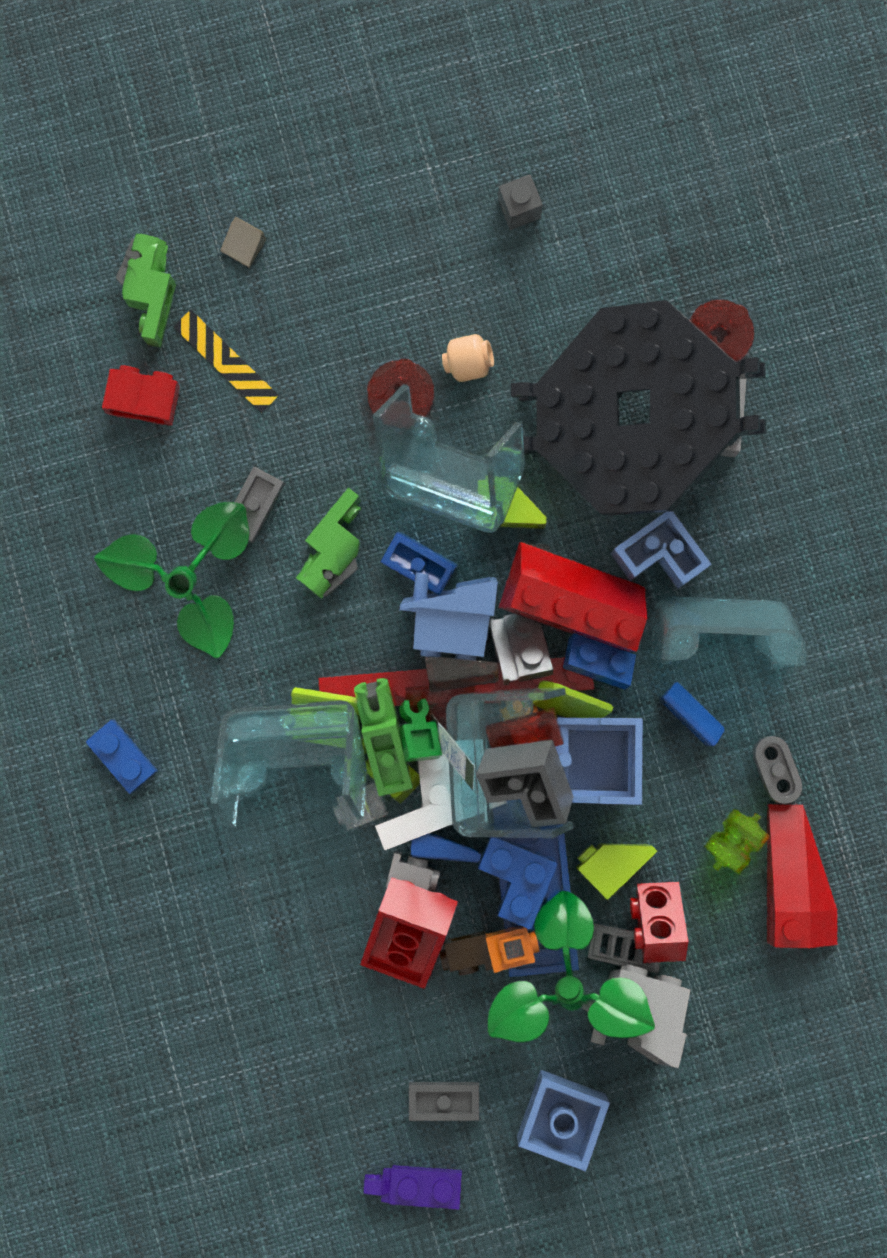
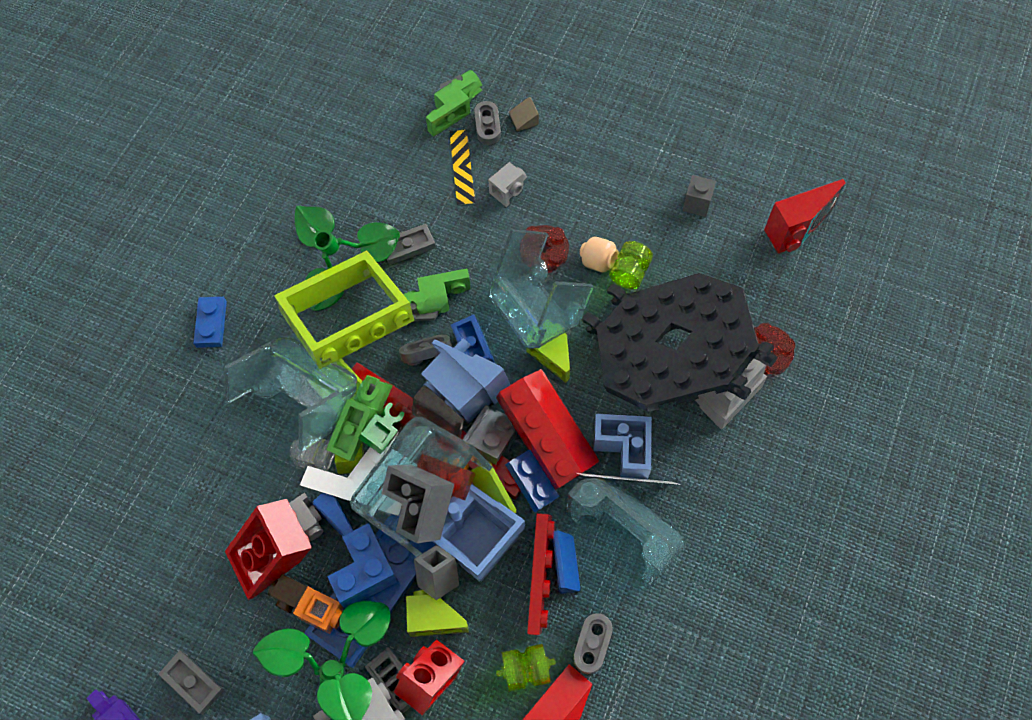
camera: 35 degrees right, 20 degrees down
red brick [102,365,180,426] -> none
none -> lime window [274,251,414,370]
none -> flat silver plate [399,335,452,365]
none -> dark grey brick [414,545,459,600]
none -> flat silver plate [474,101,501,145]
none -> light grey brick [488,162,527,207]
none -> red wing [527,513,555,635]
none -> white sticker [576,473,681,485]
none -> clear neon green wheel [609,241,653,289]
none -> red slope [764,179,846,253]

